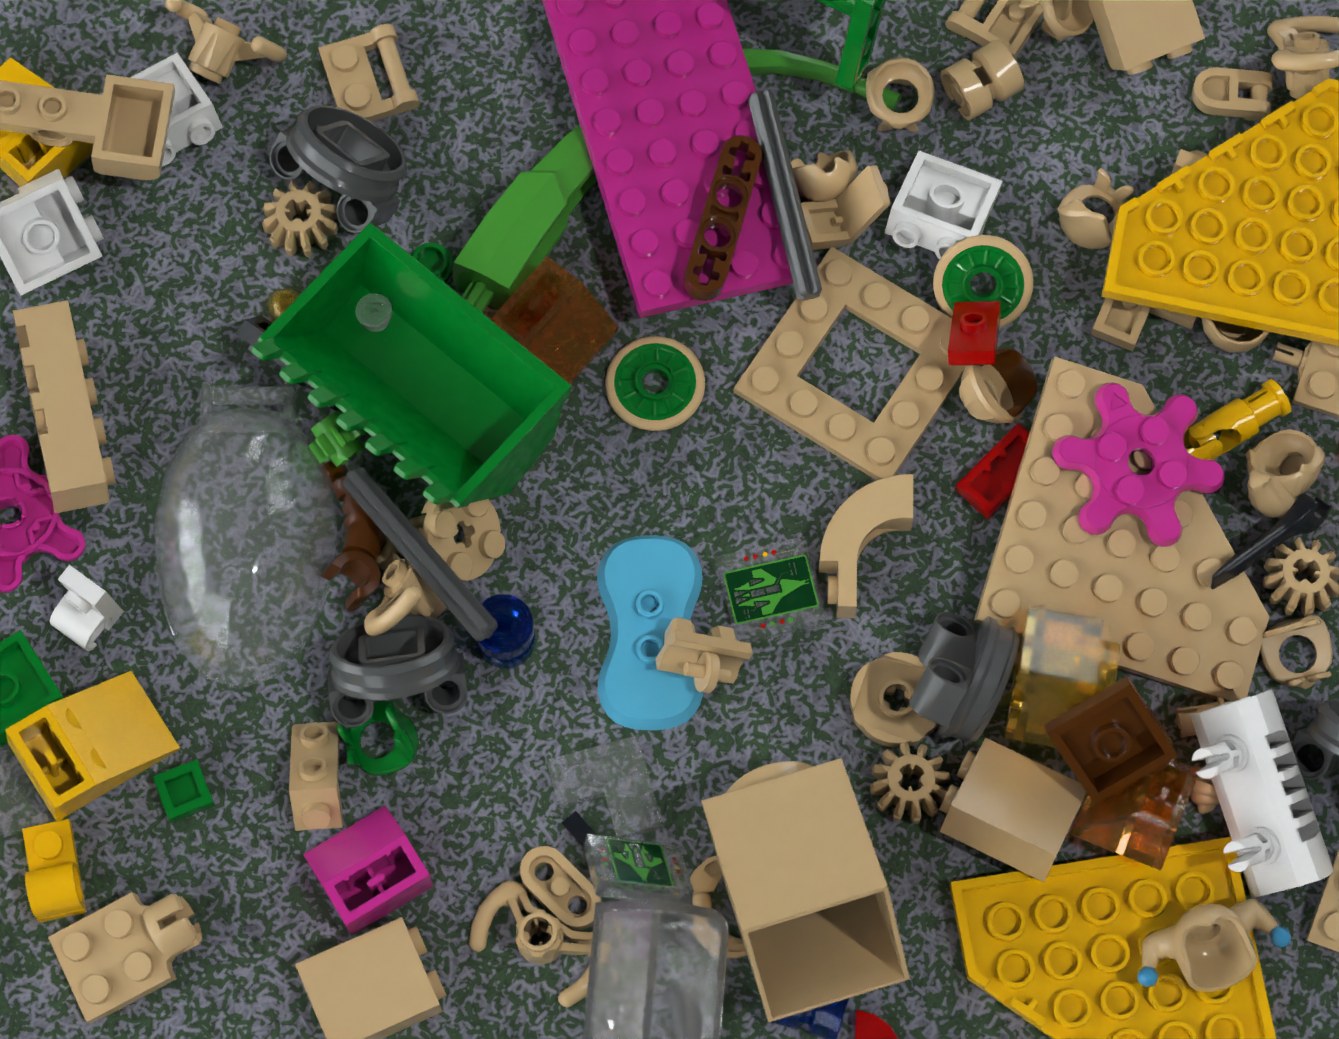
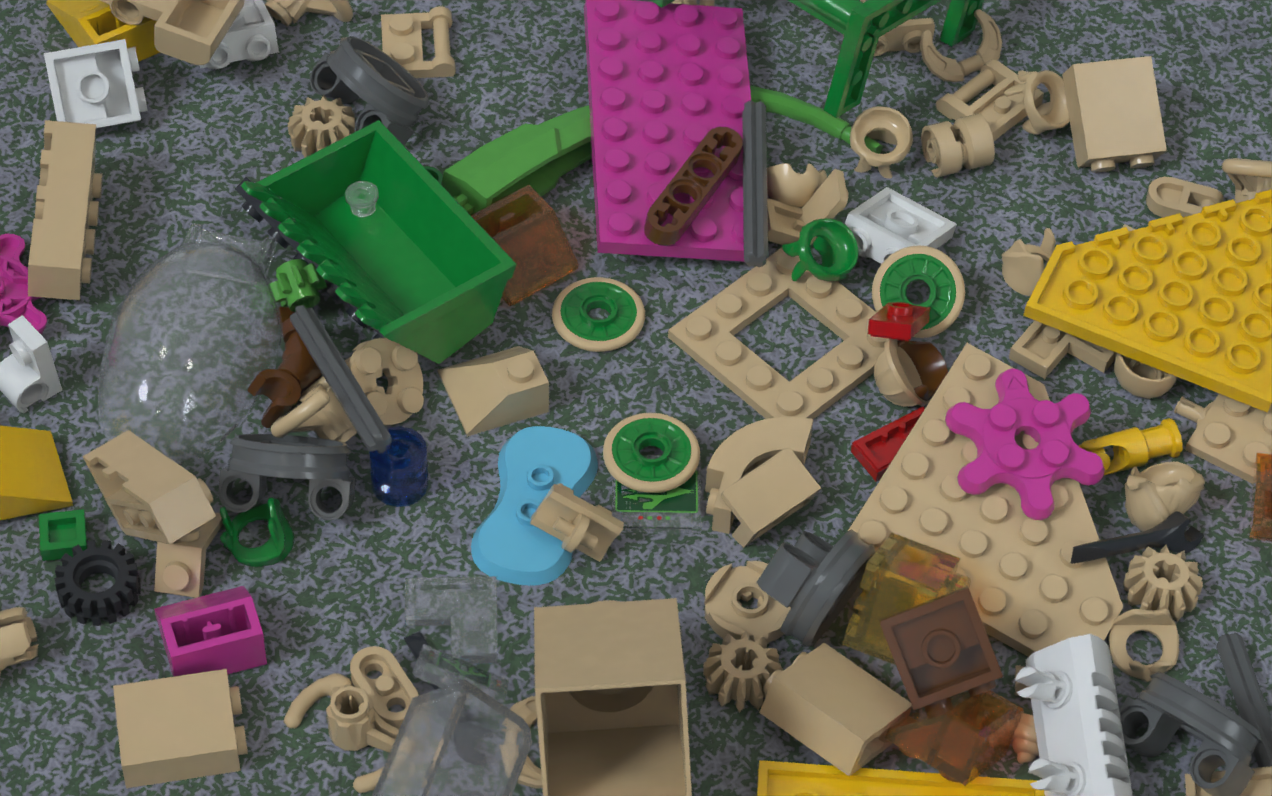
camera: 10 degrees right, 20 degrees down
none -> black tyre [54,540,141,626]
none -> tan wedge [82,430,216,544]
none -> tan slope [438,346,549,437]
none -> green wheel [603,413,700,493]
none -> tan panel [721,448,821,548]
none -> green piece [782,218,859,281]

